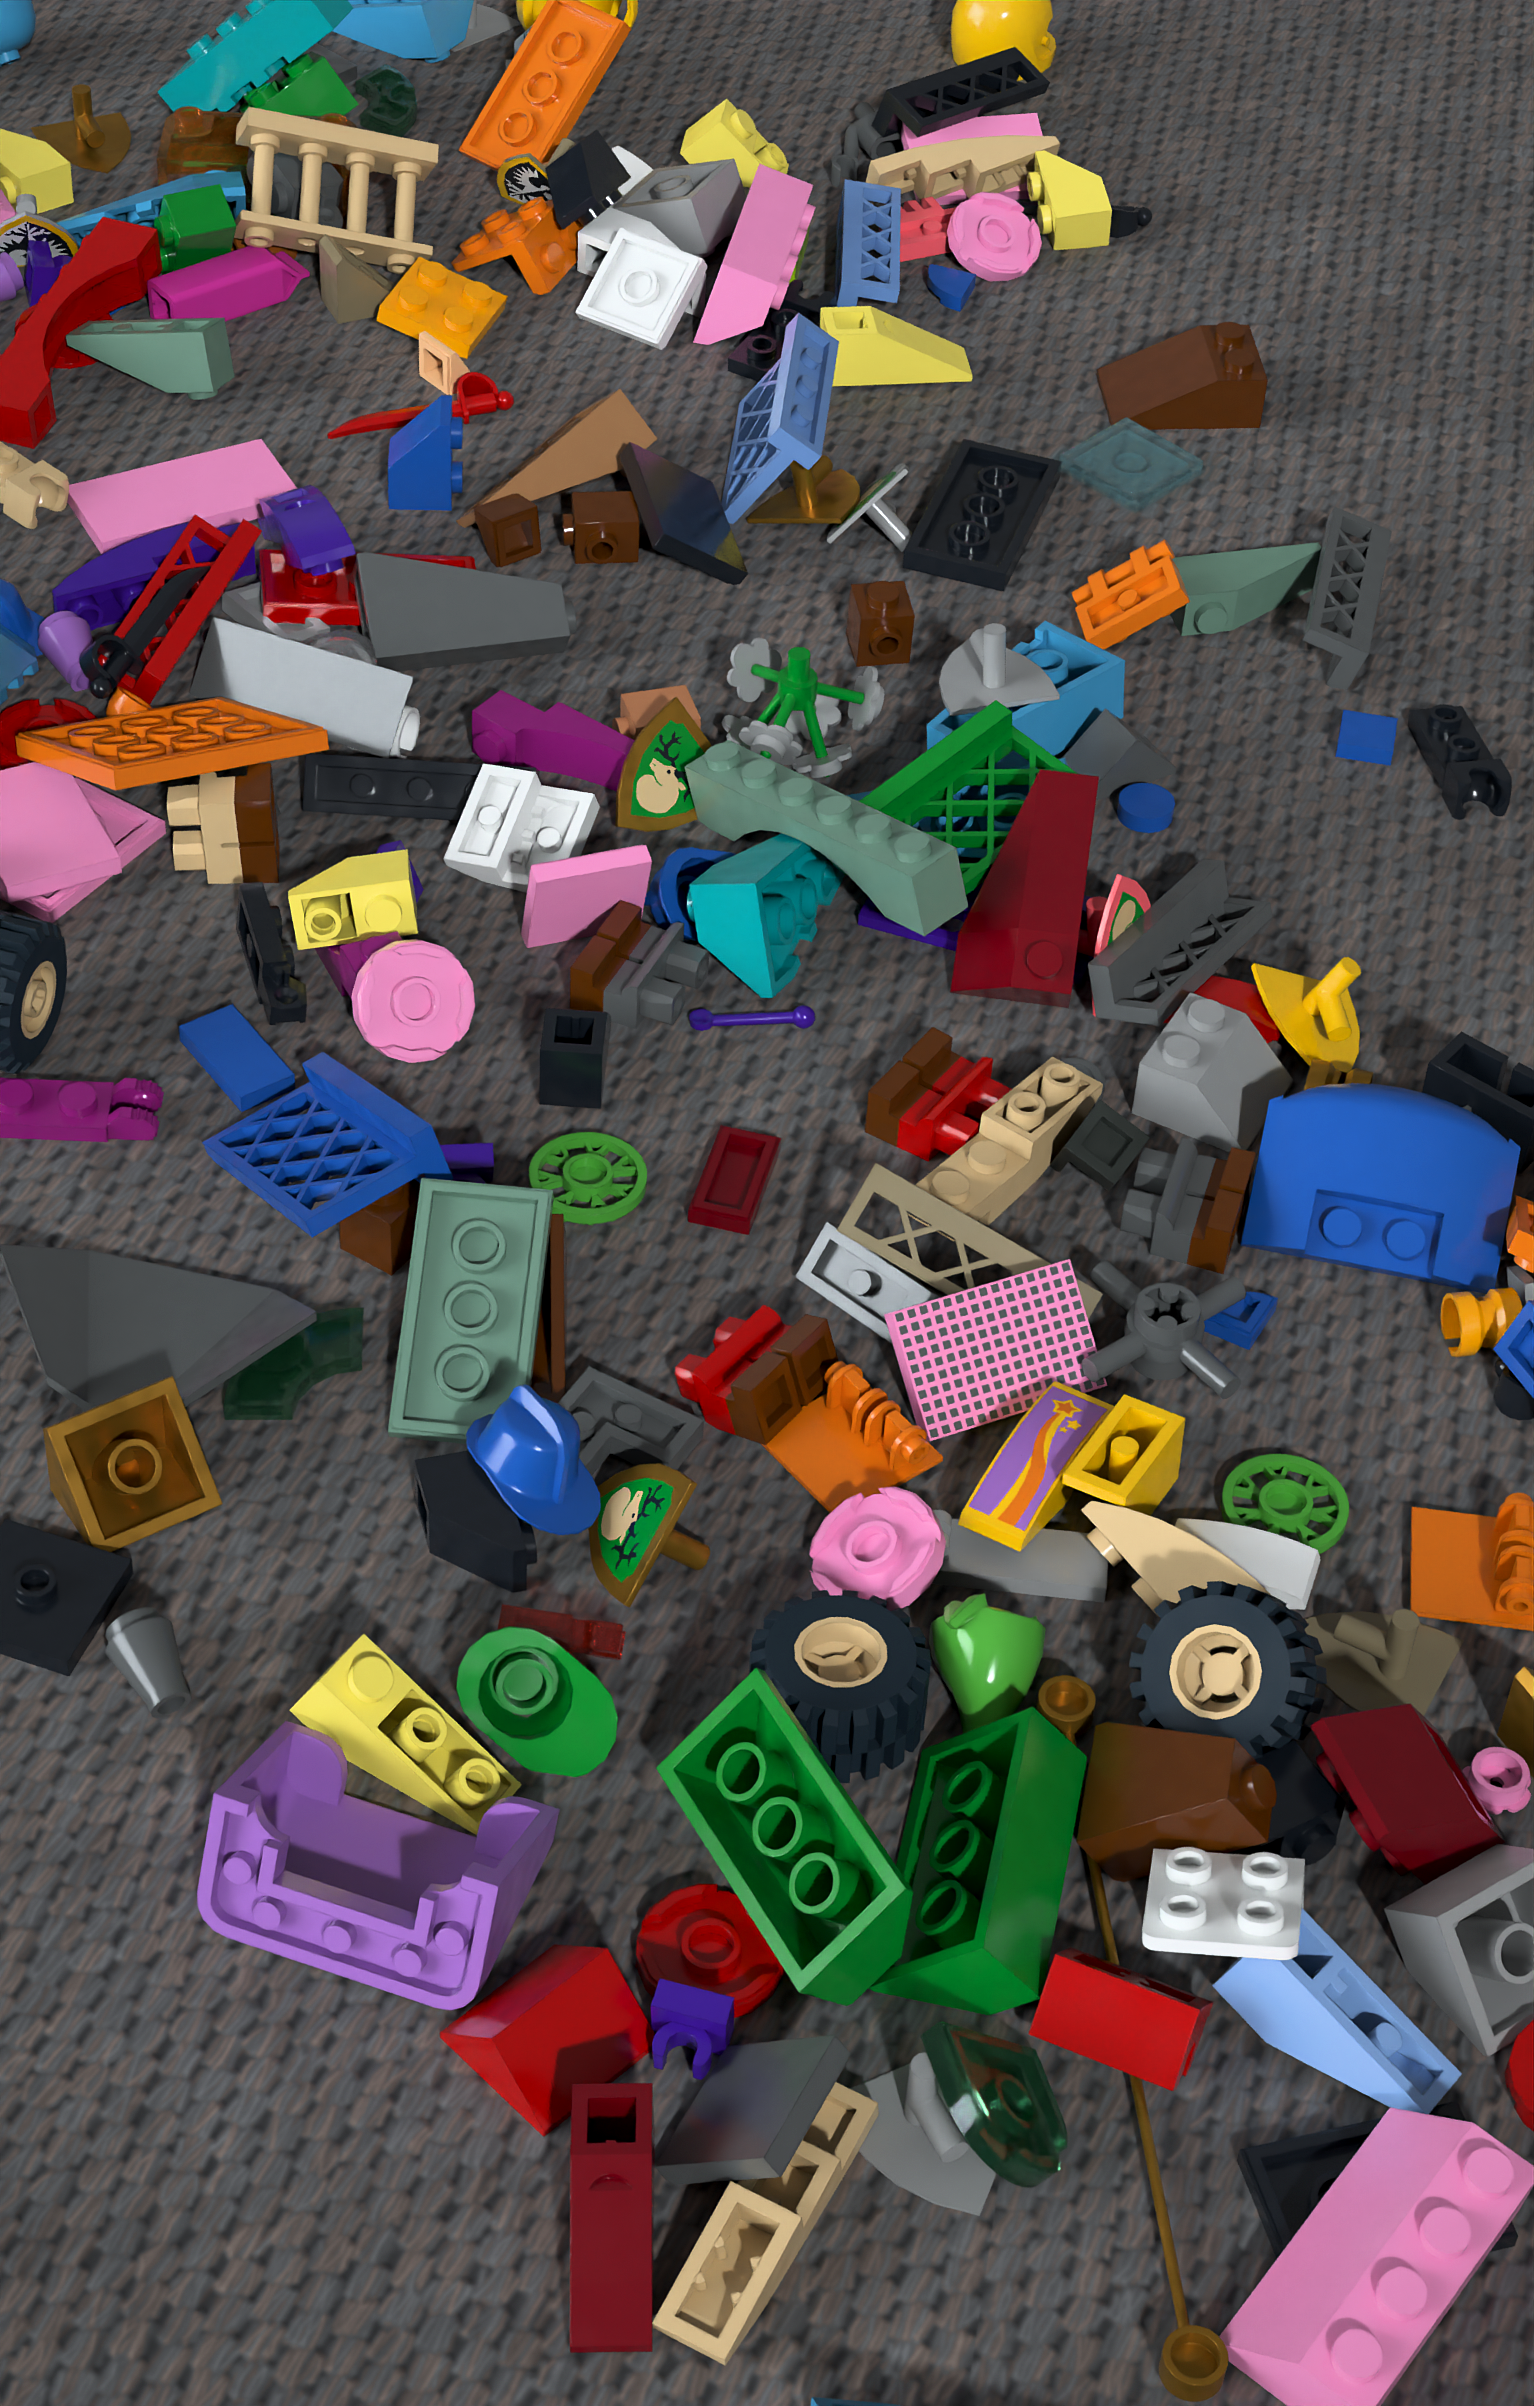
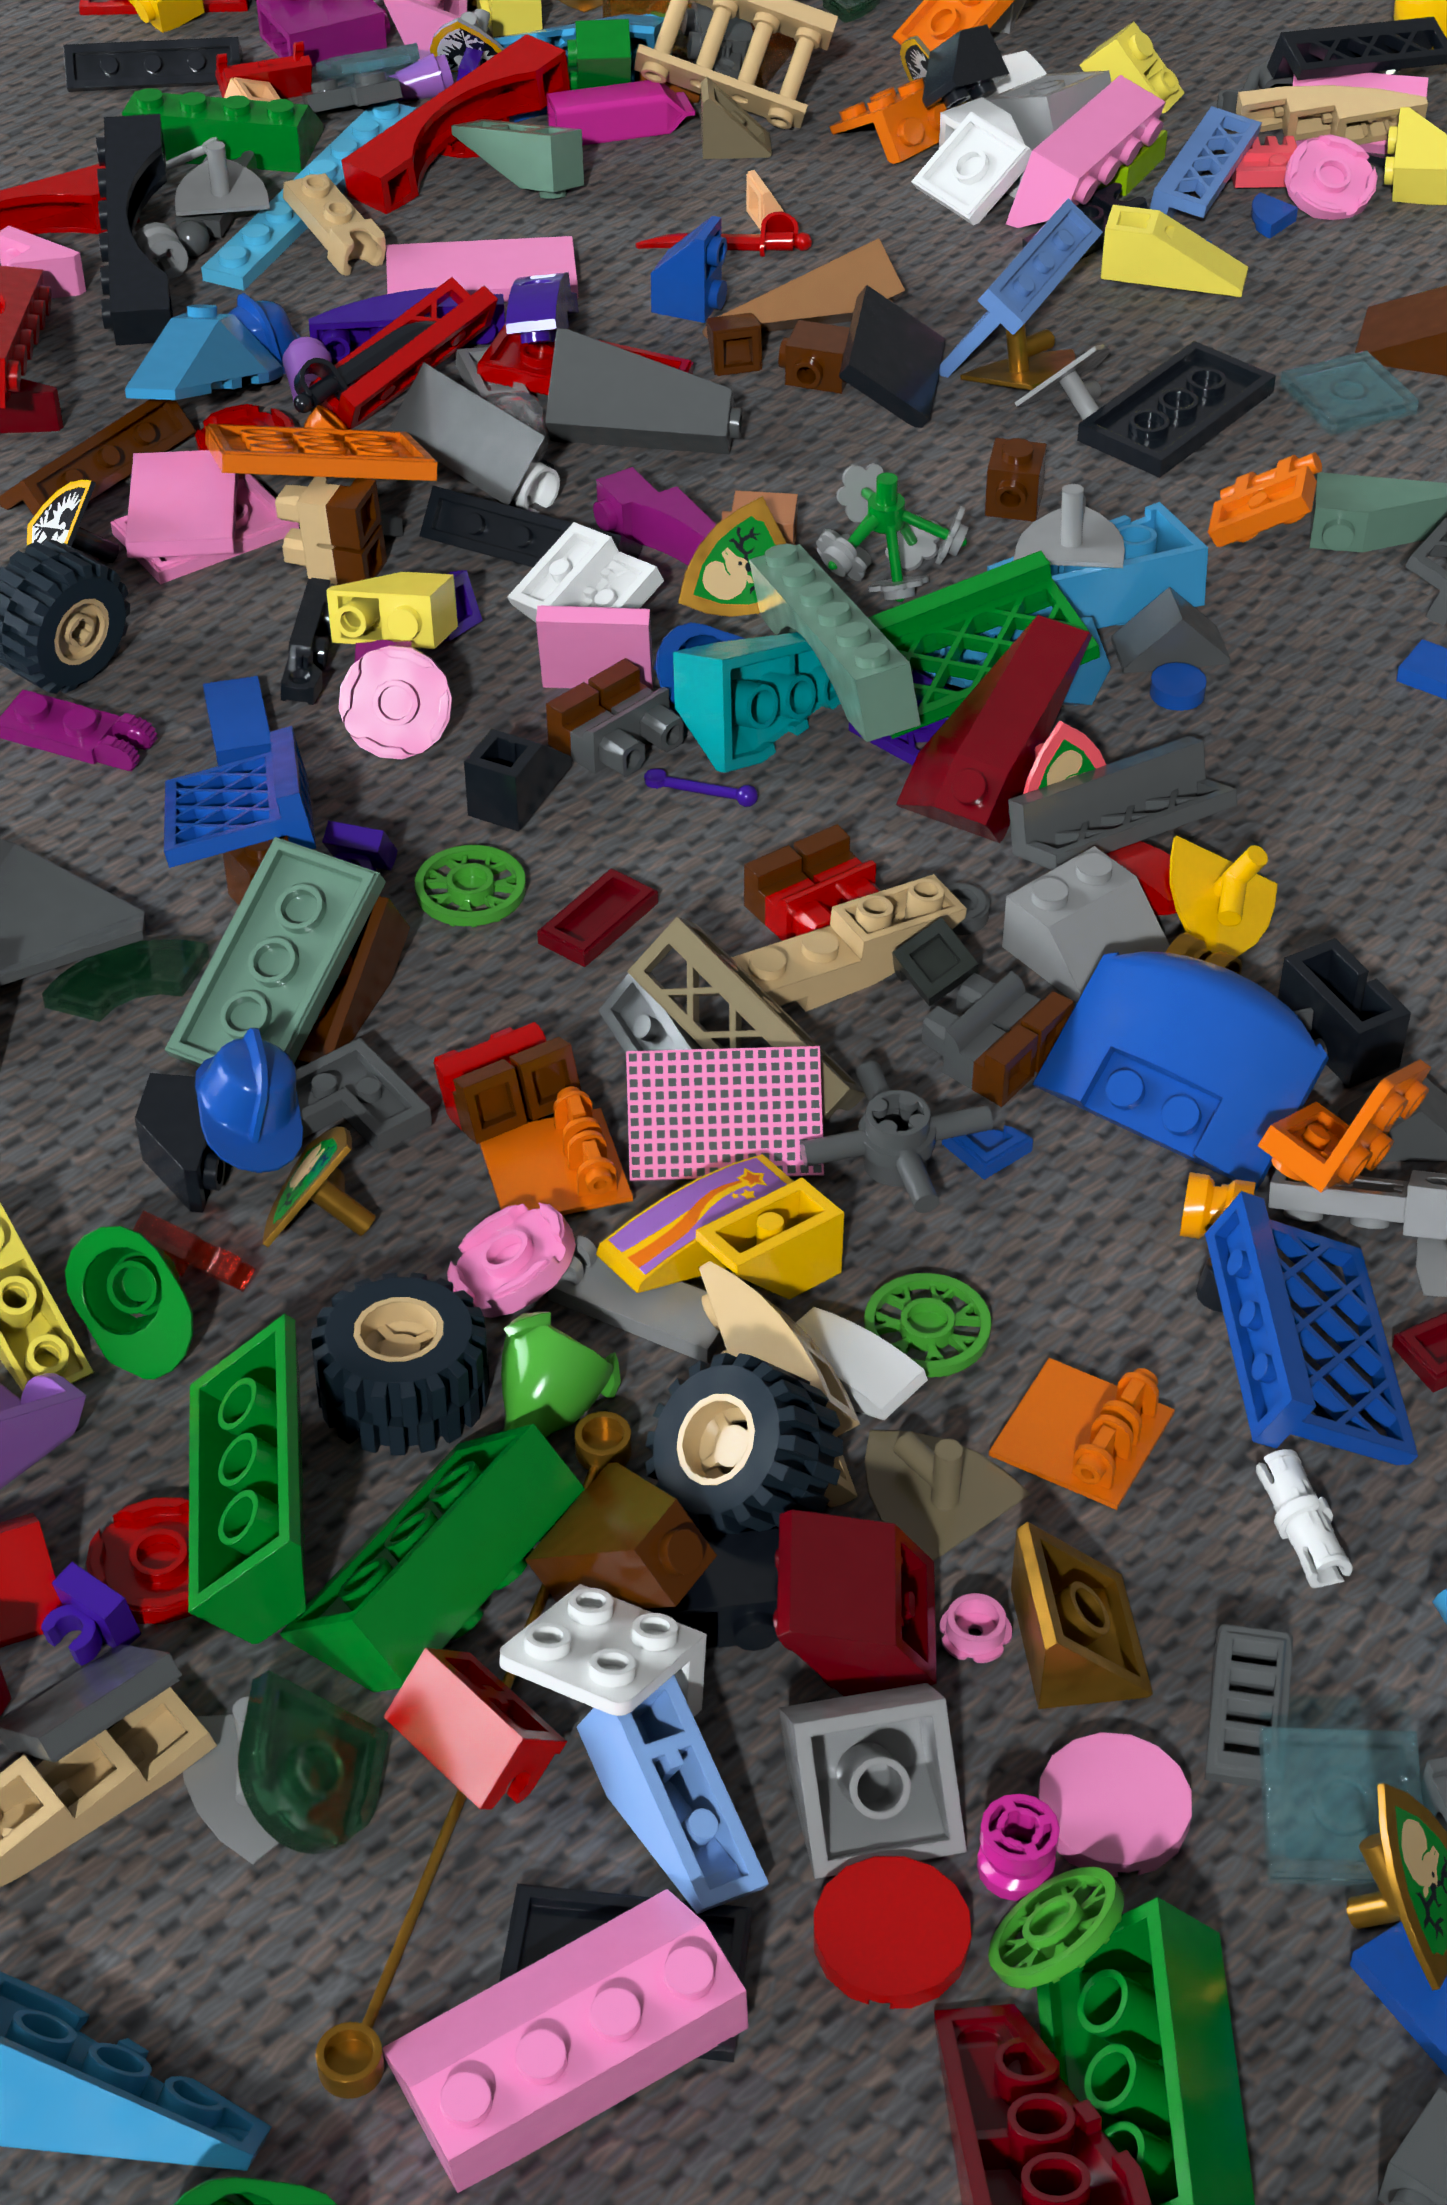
camera: 25 degrees right, 0 degrees up
light orange plate [376,256,508,359] -> none

